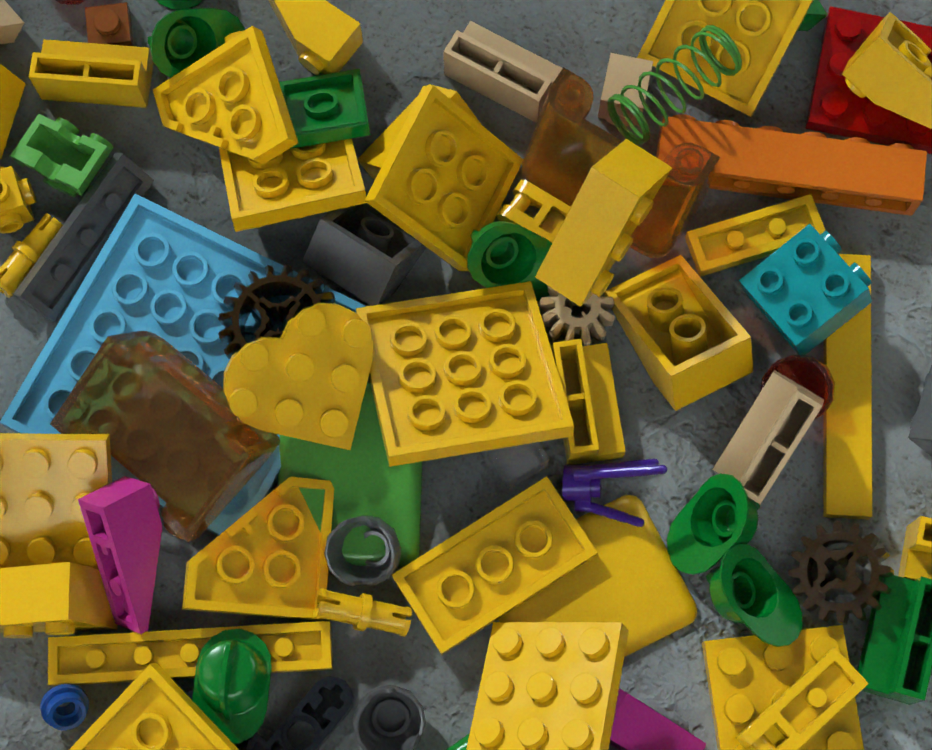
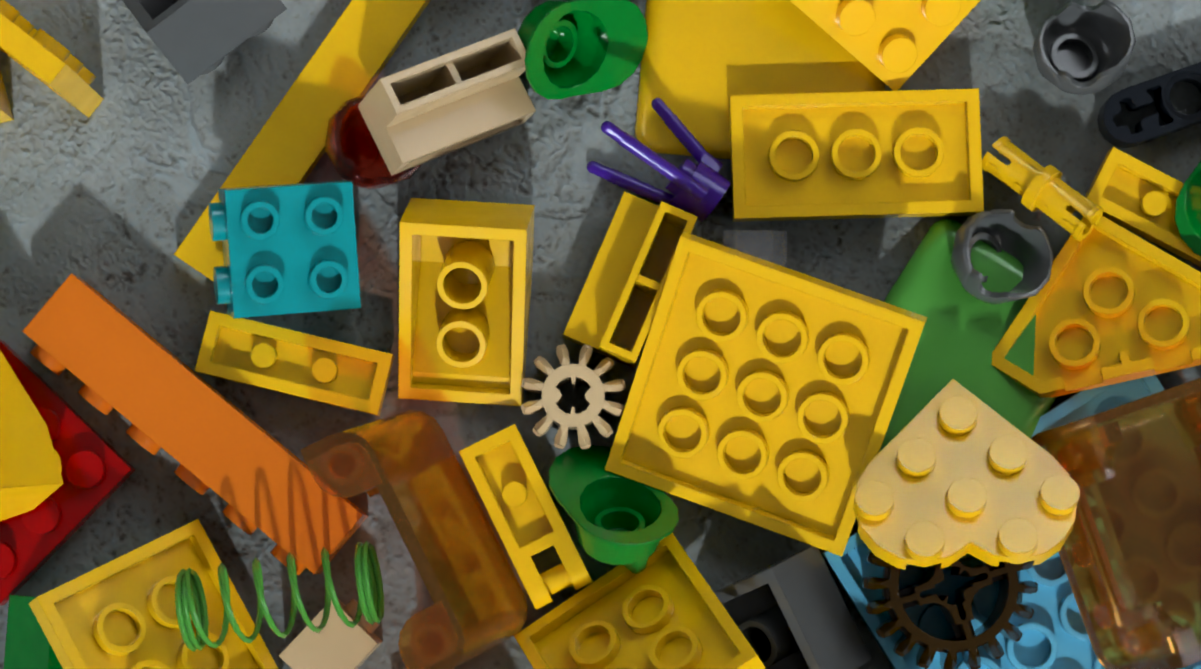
camera: 150 degrees left, 10 degrees up
yellow wedge [535,139,673,307] -> none

